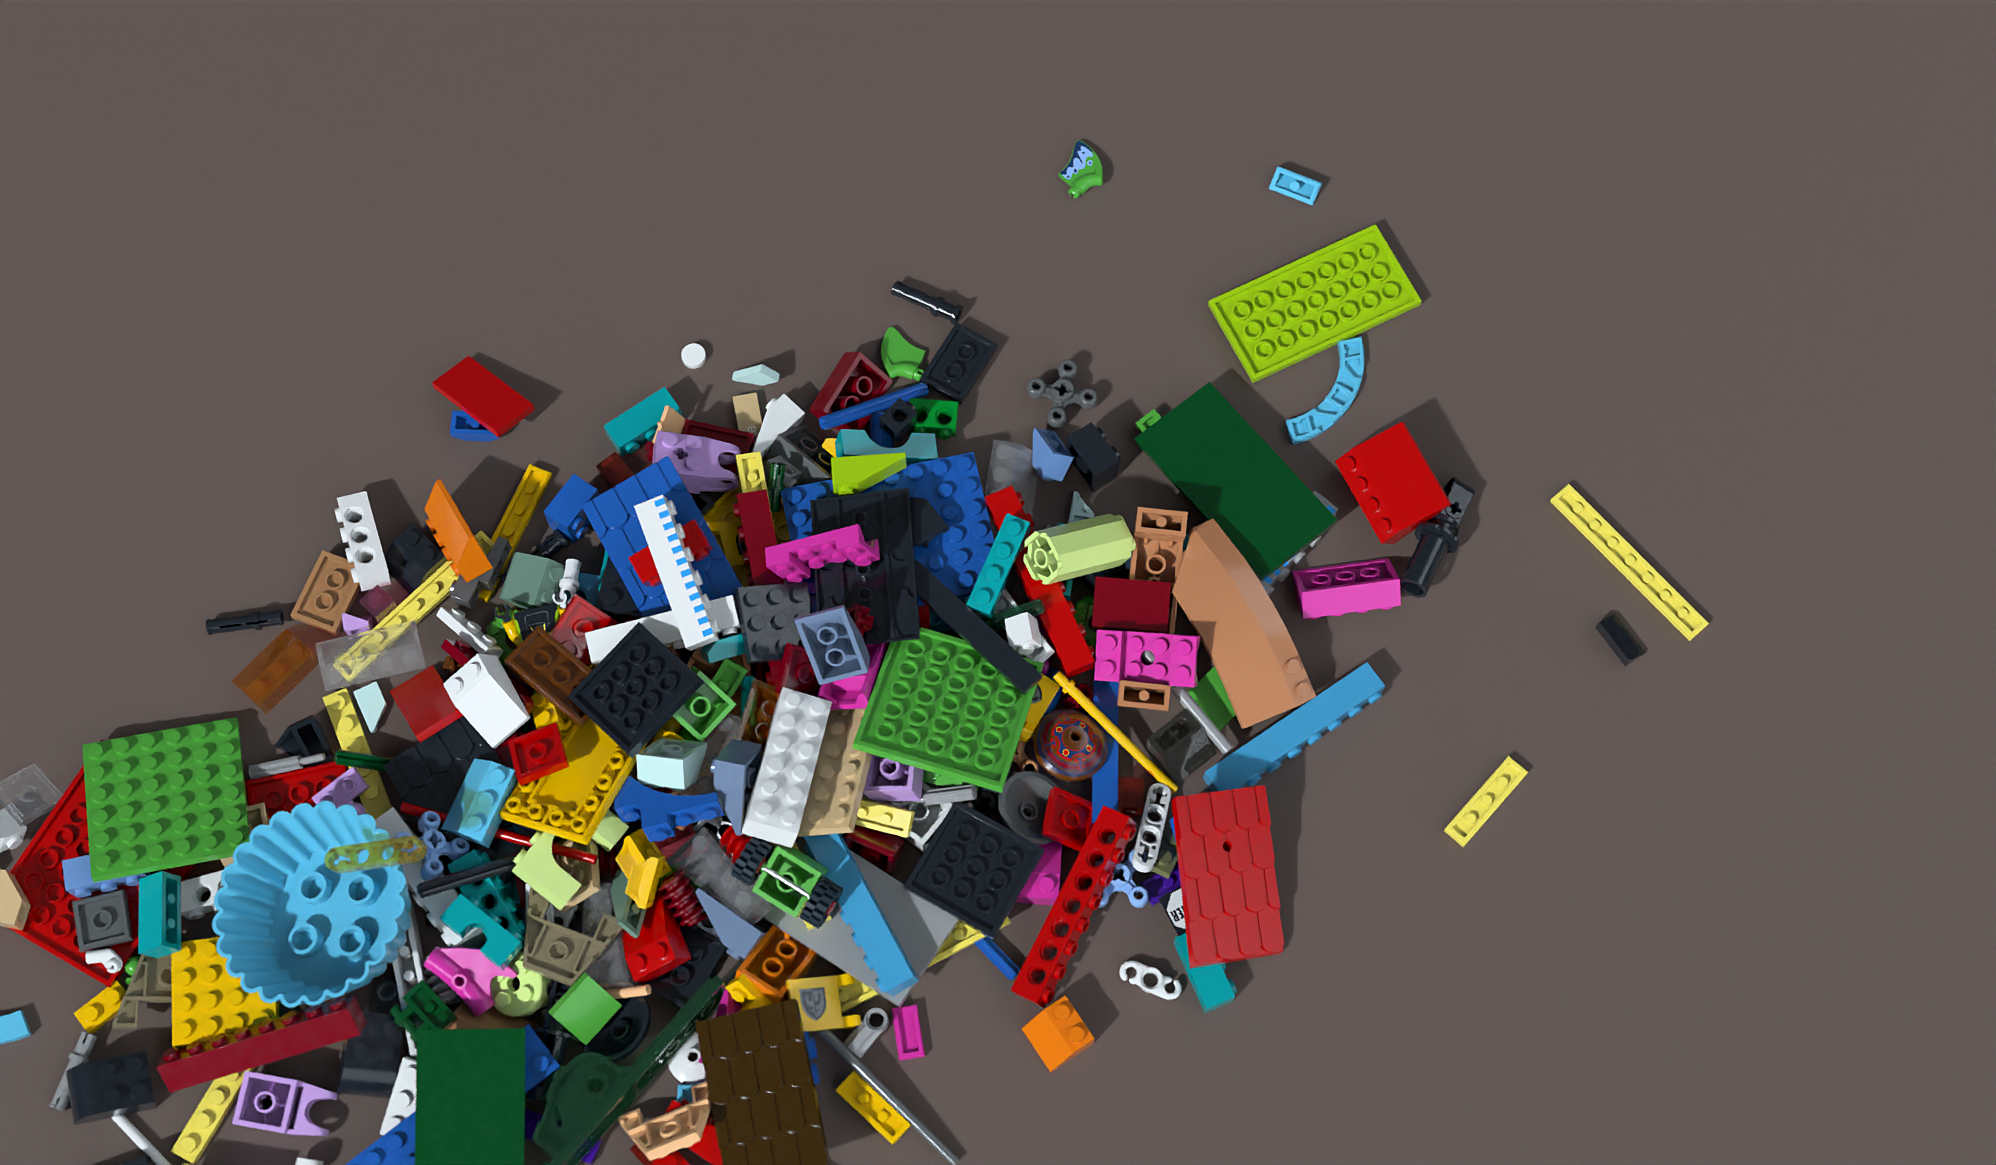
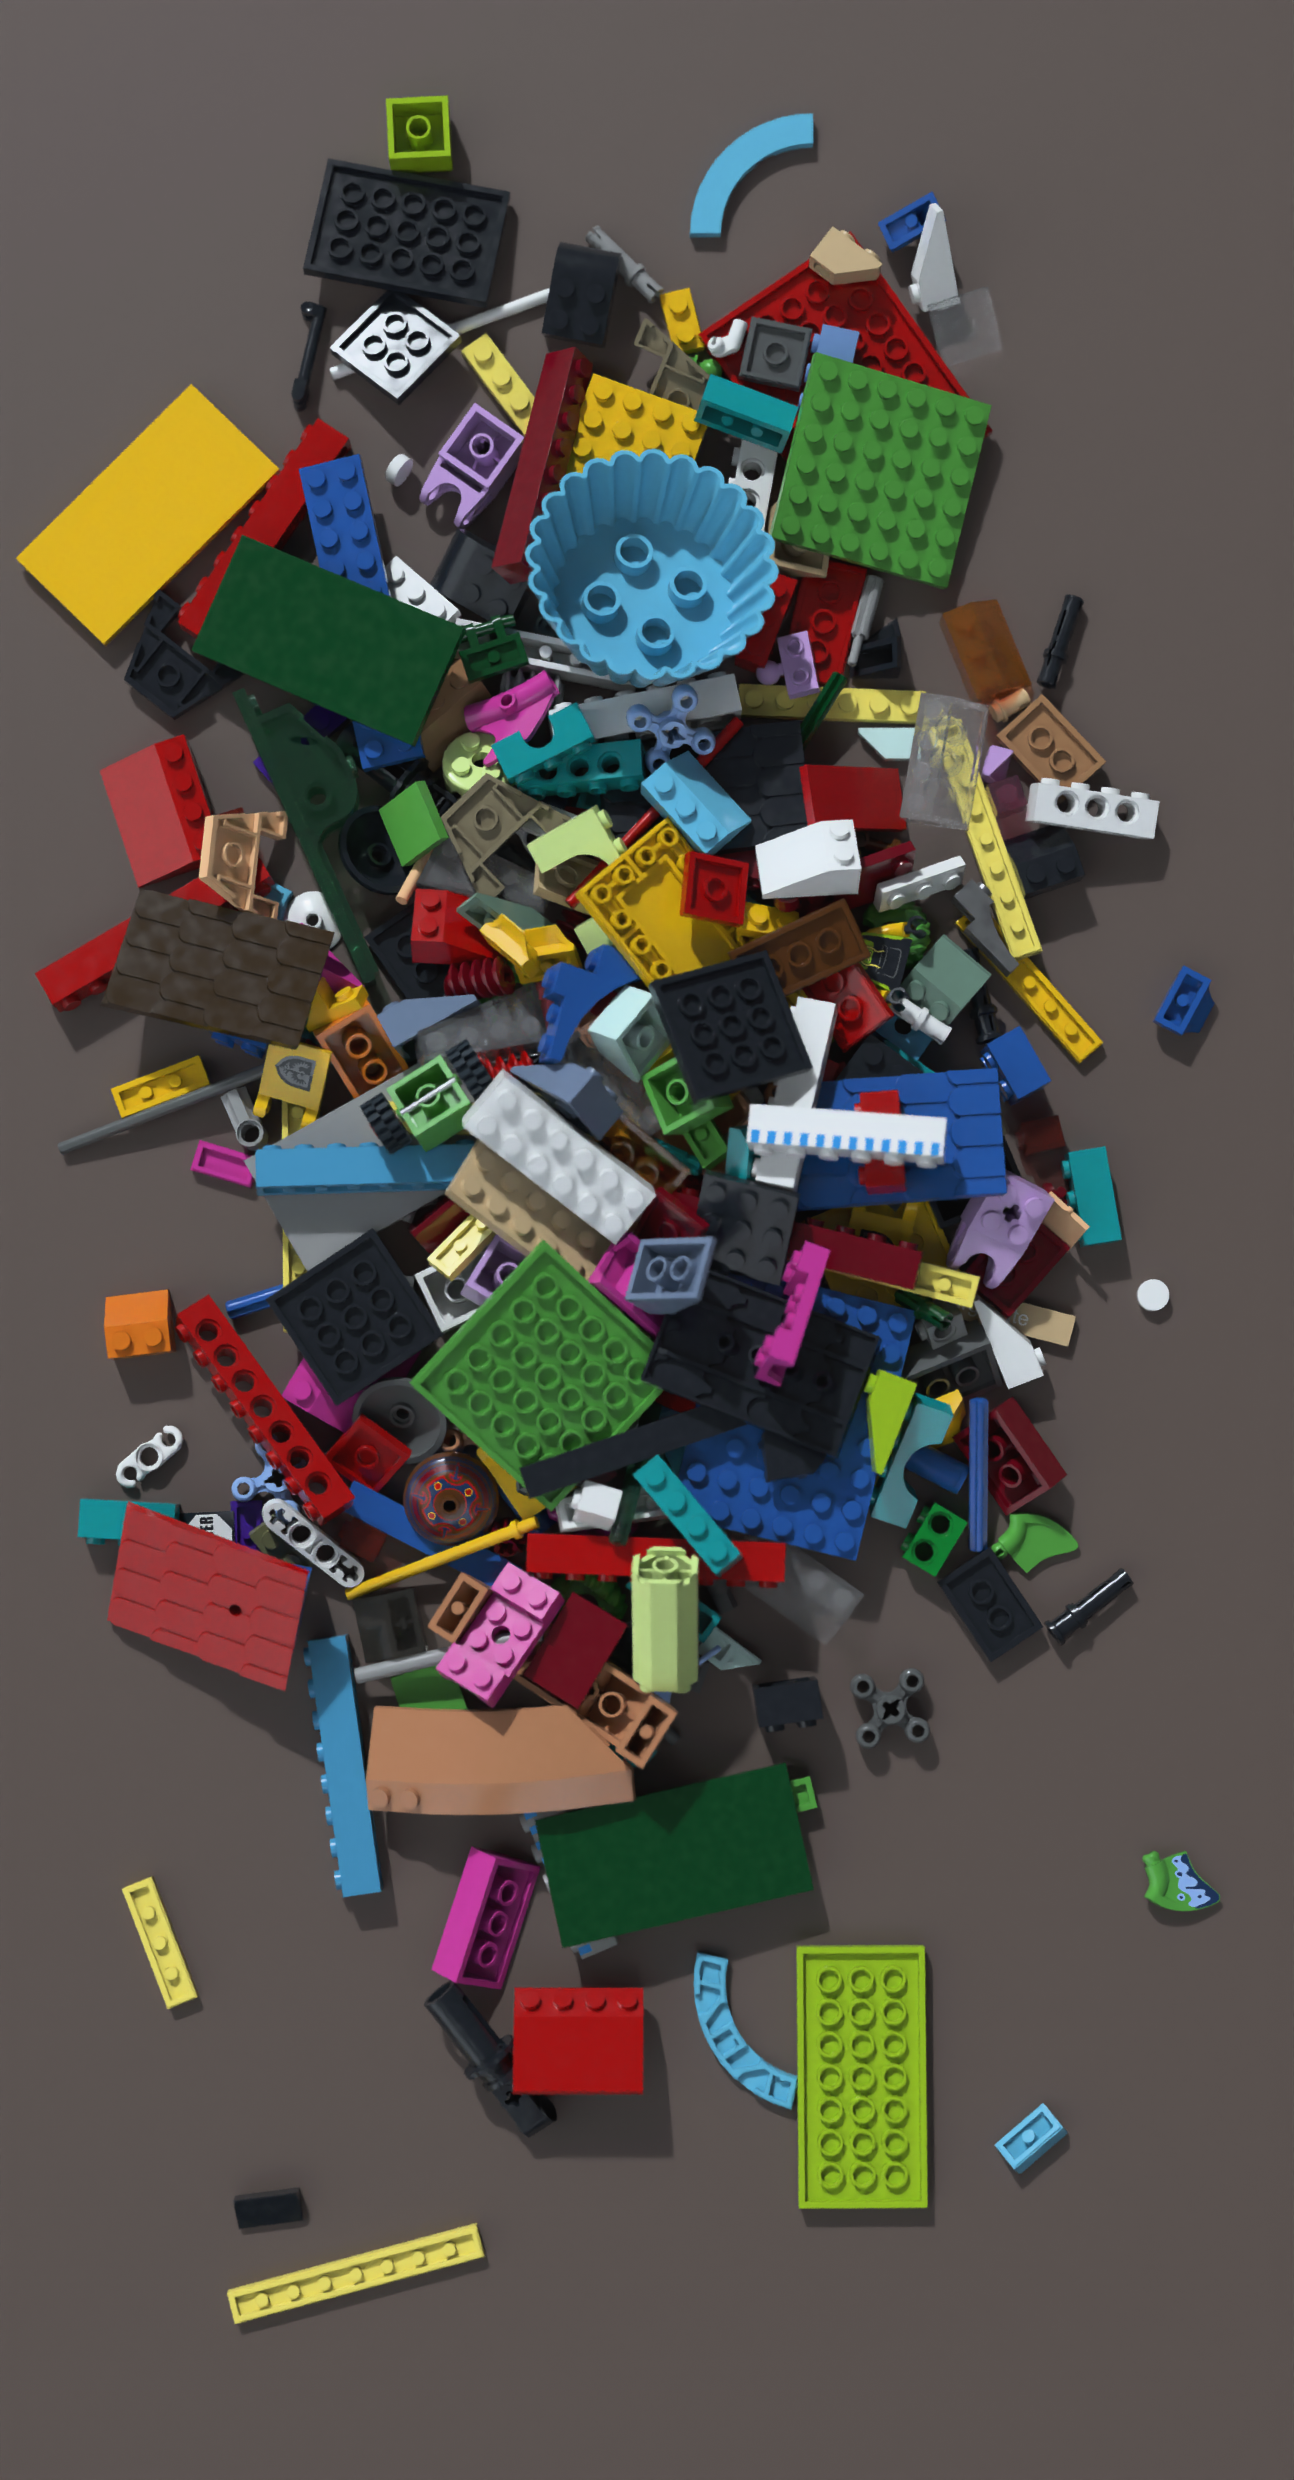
camera: 115 degrees right, 15 degrees up
clear yellow beam [325,836,427,873] -> none
black axle [416,850,528,898] -> none
orange slope [424,479,493,583] -> none
red tile [432,355,535,438] -> none
light aqua tile [732,364,780,386] -> none
dark red gear [847,604,874,636] -> none
black brick [880,398,918,442] -> none
light grey axle [901,784,977,806] -> none
medium blue slope [1032,428,1074,482] -> none
none -> tan pin [989,688,1031,722]

